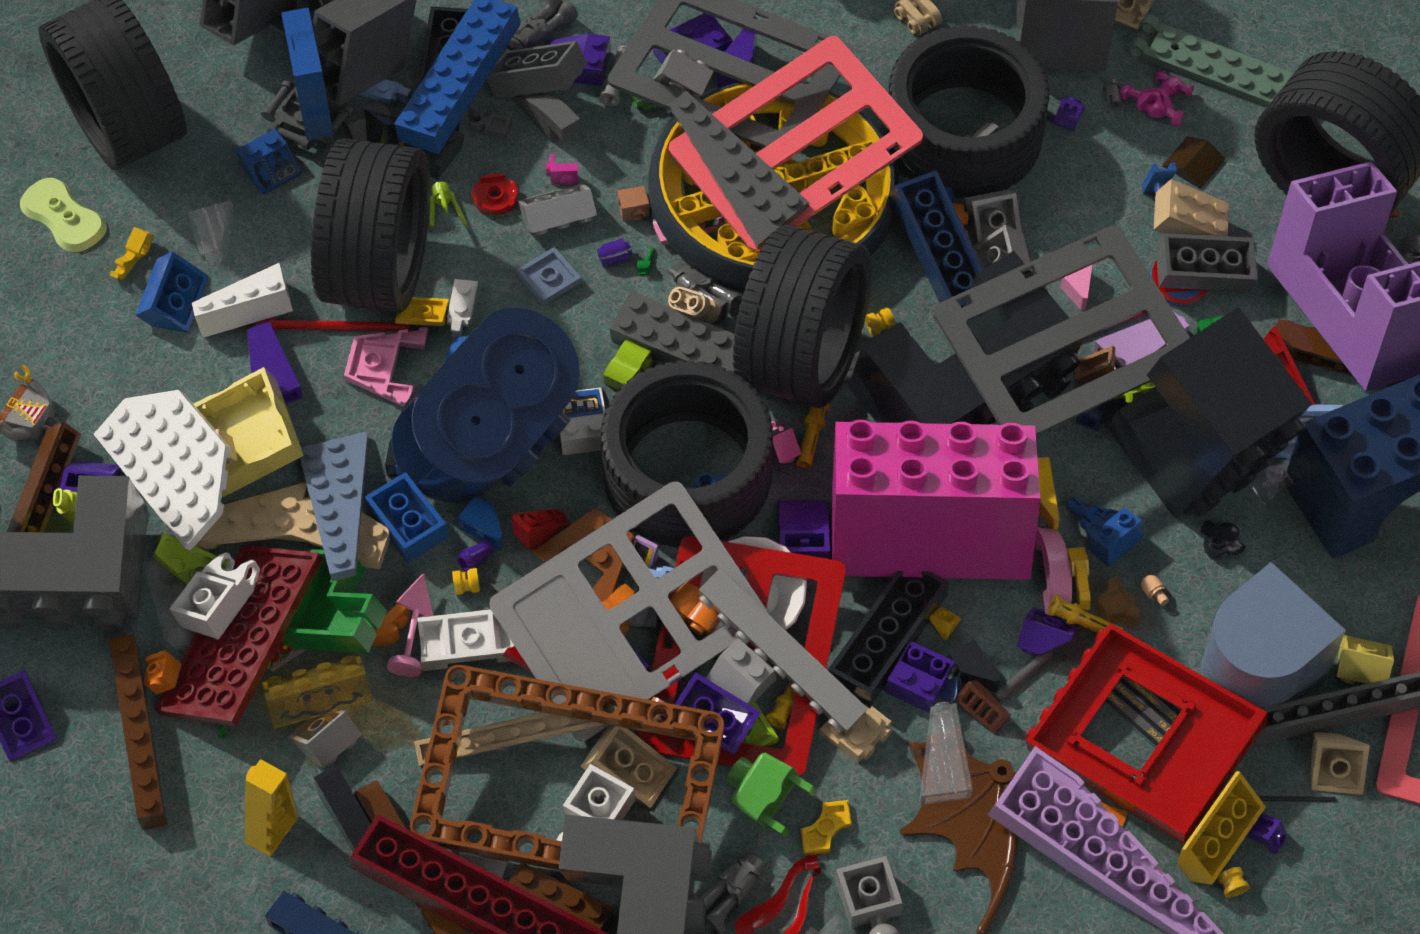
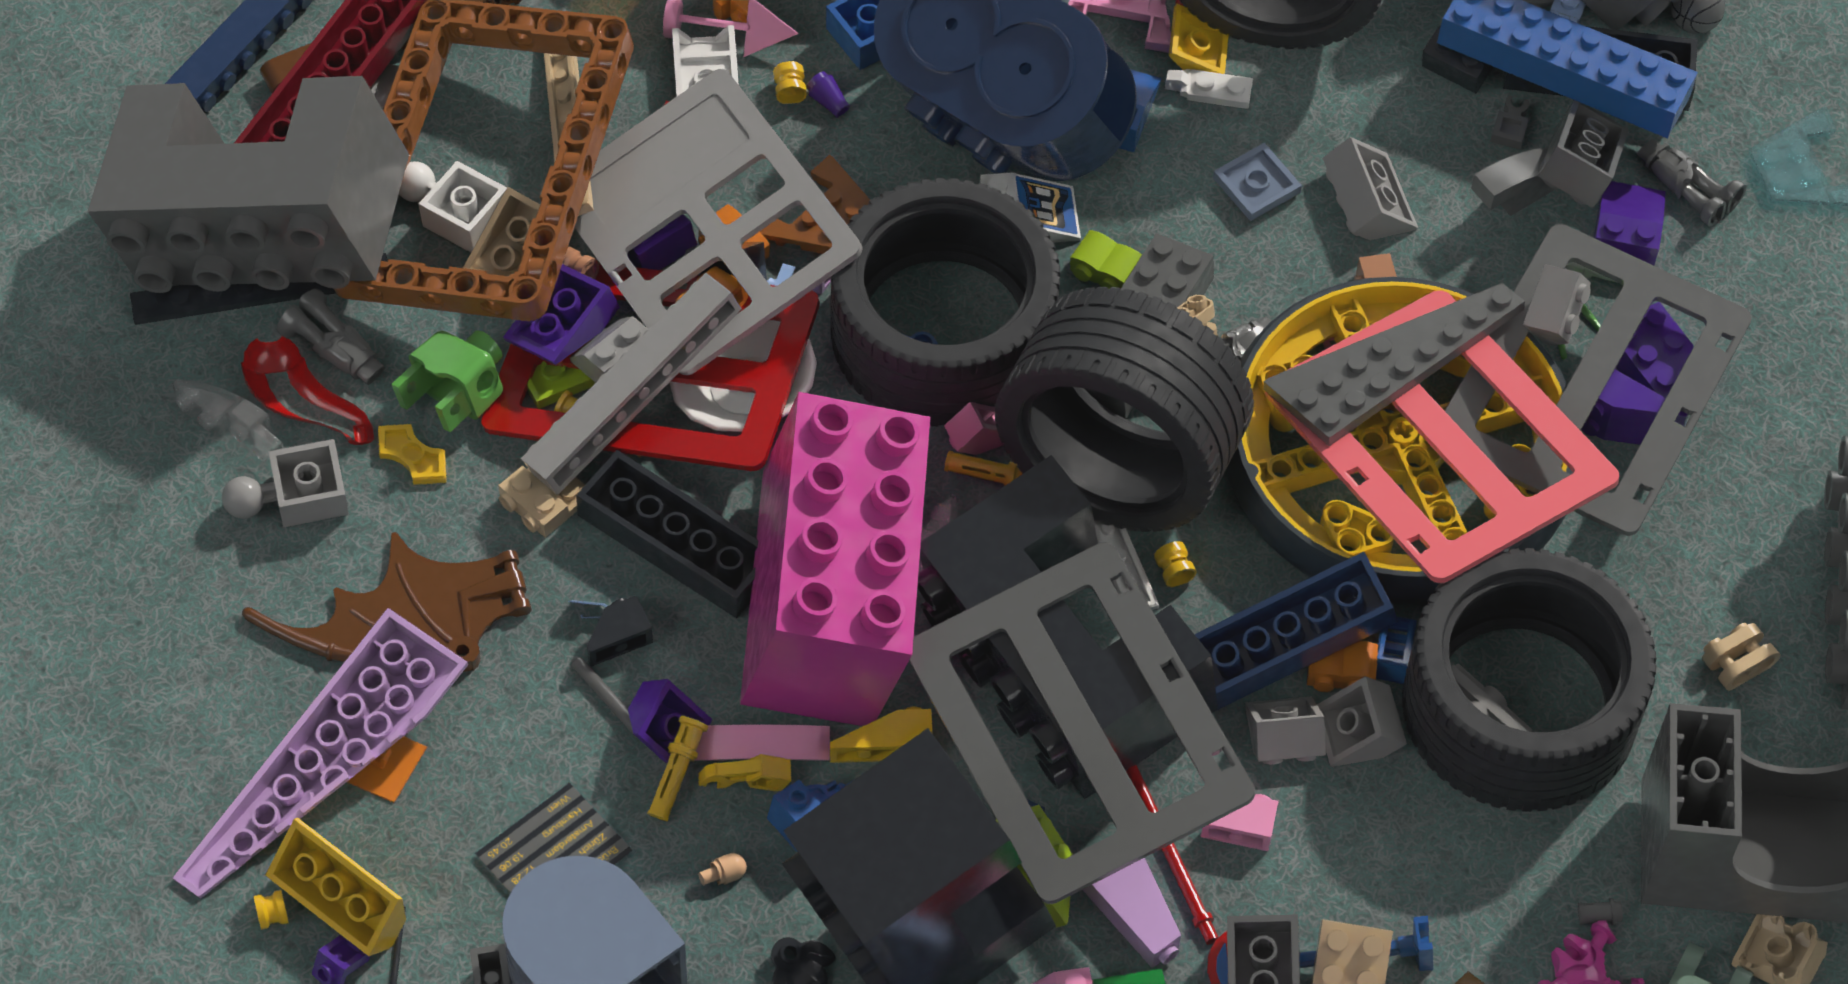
camera: 90 degrees right, 0 degrees up
lime plant [429,182,467,227] -> none
blue slope [458,496,503,551] -> none
red plate [472,173,518,215] -> none
red slope [512,508,572,550] -> none
dark pink bracket [546,154,579,185] -> none
dark purple brick [597,238,632,267] -> none
green hand [637,247,655,274] -> none
dark purple slope [886,640,955,714] -> none
clear slope [919,702,972,805] -> none
yellow slope [929,606,962,640] -> none
copper slope [955,680,1011,734] -> none
red panel [1025,623,1267,844] -> none
dark purple bracket [1053,97,1085,131] -> none
medium nougat slope [1074,346,1116,383] -> none
clear orange brick [1095,575,1142,629] -> none

